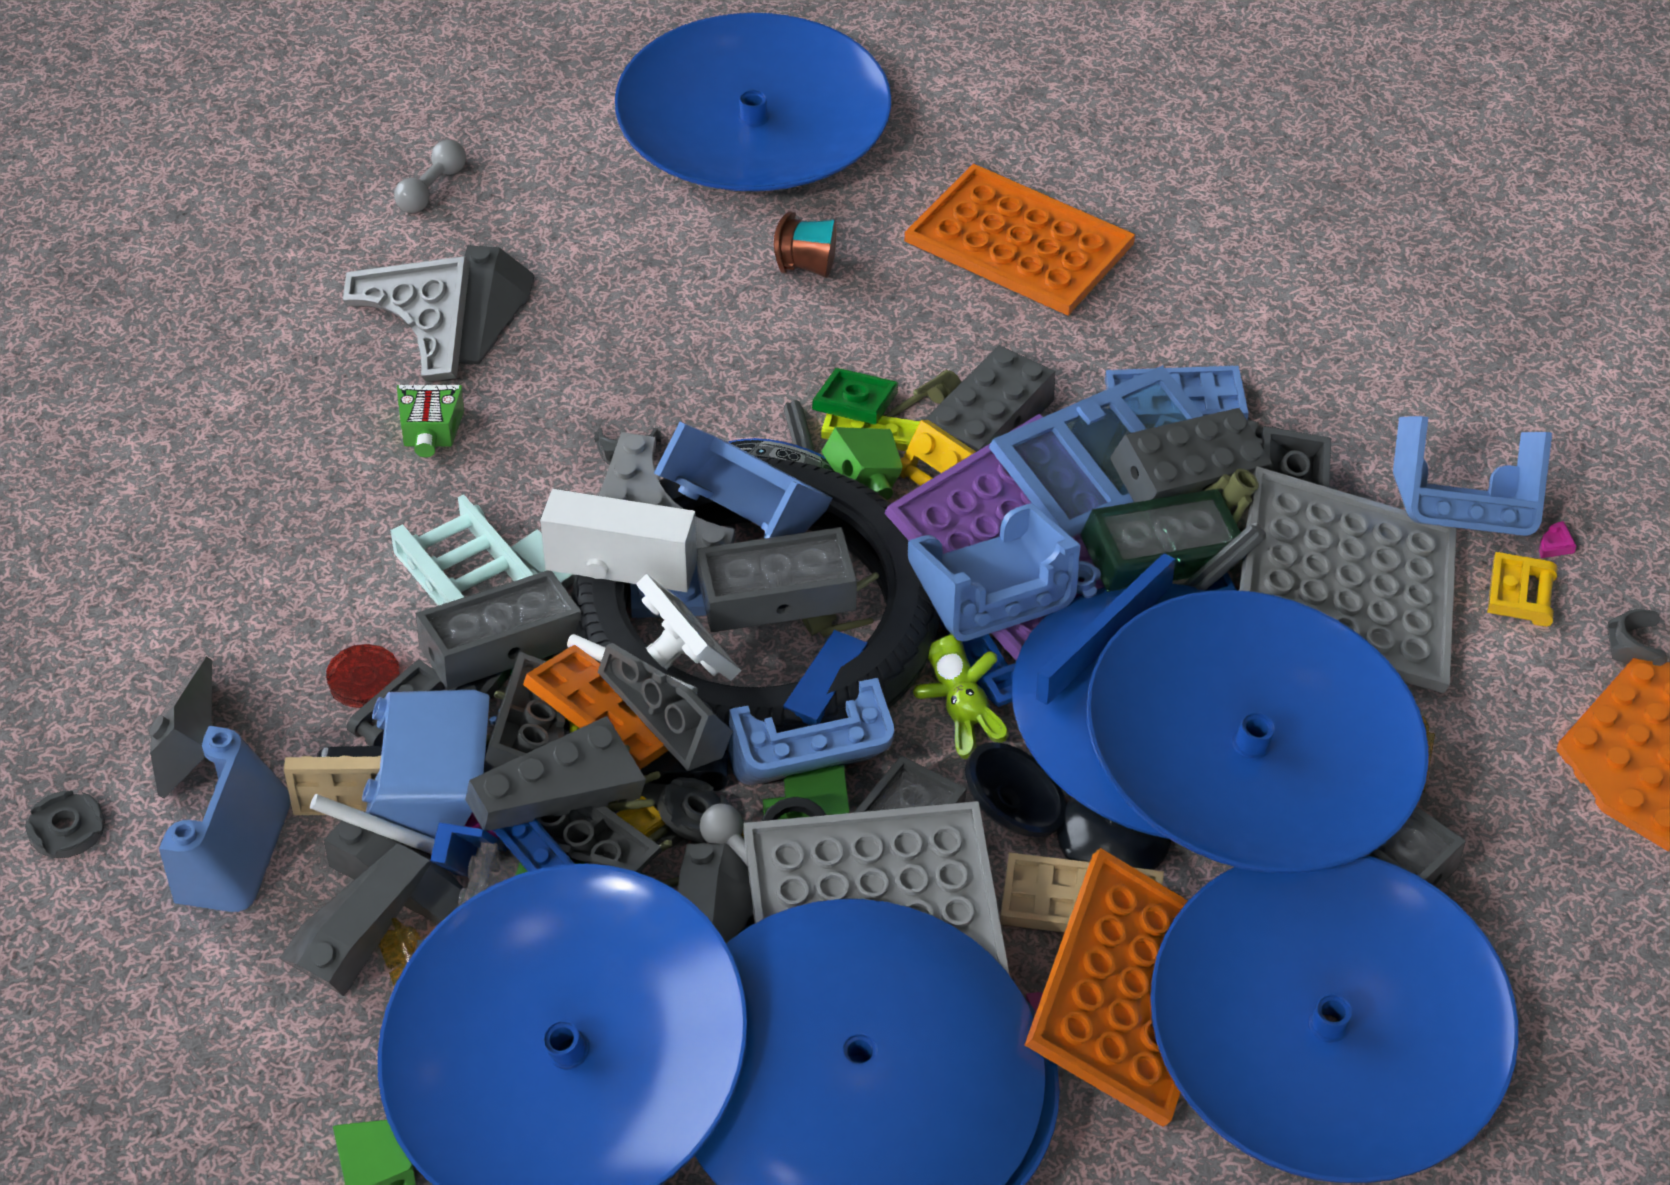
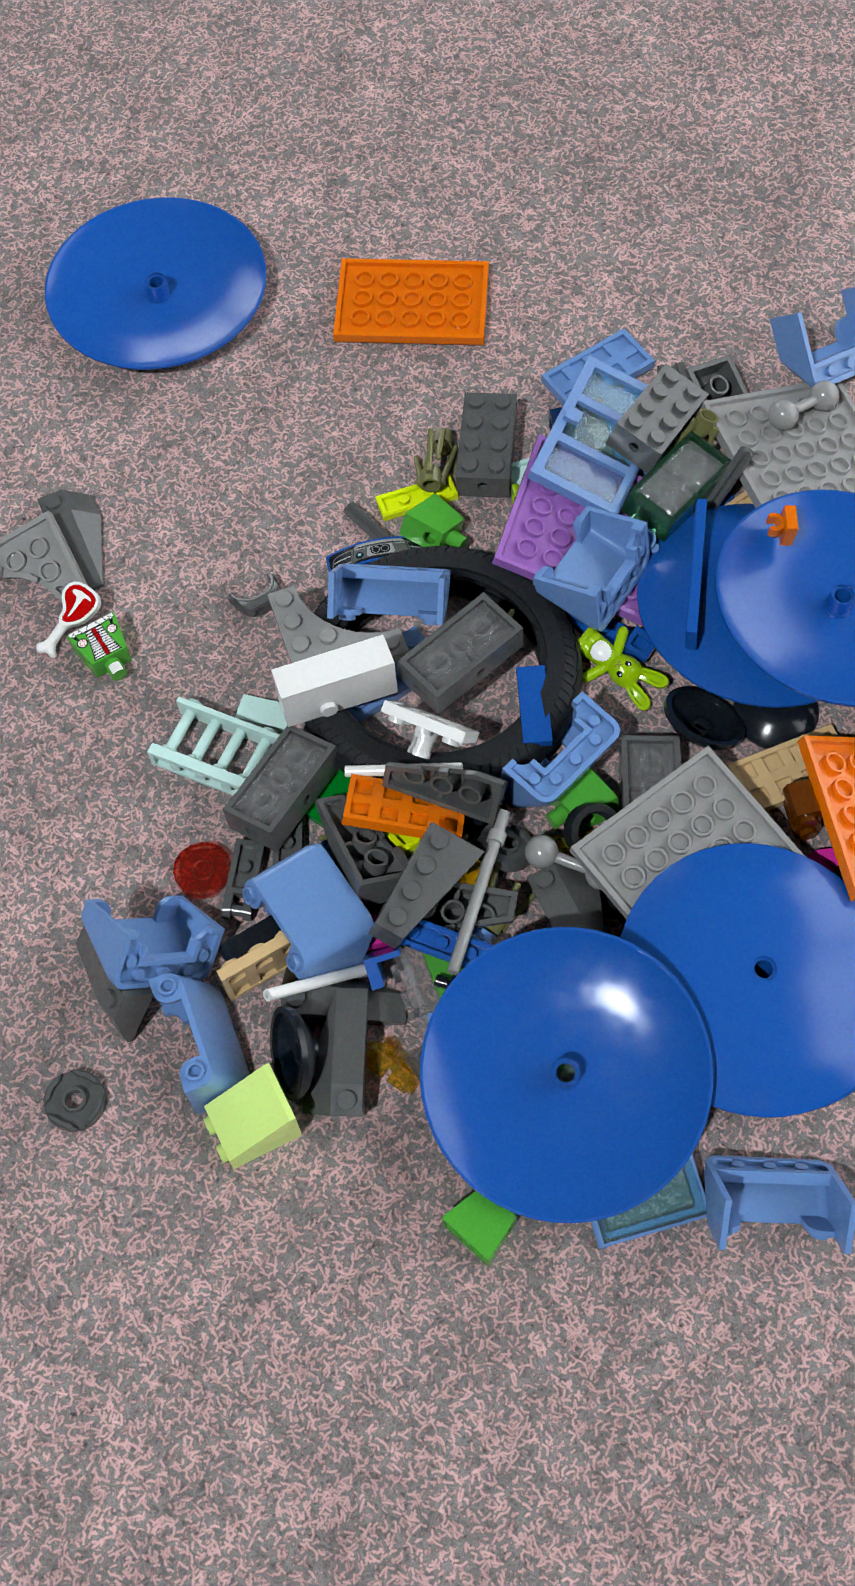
camera: 25 degrees left, 15 degrees up
copper hat [774,211,837,278] -> none
green tile [812,368,899,425] -> none
yellow plate [899,420,976,486] -> none
none -> white piece [36,582,102,658]
none -> medium blue windscreen [81,895,225,990]
none -> yellowish green slope [203,1063,302,1169]
none -> black dish [270,1005,319,1101]
none -> olive plant [414,428,458,492]
none -> light grey bar [447,809,511,975]
none -> orange tile [766,505,799,546]
none -> light grey piece [768,380,839,430]
none -> reddish brown brick [783,779,822,840]

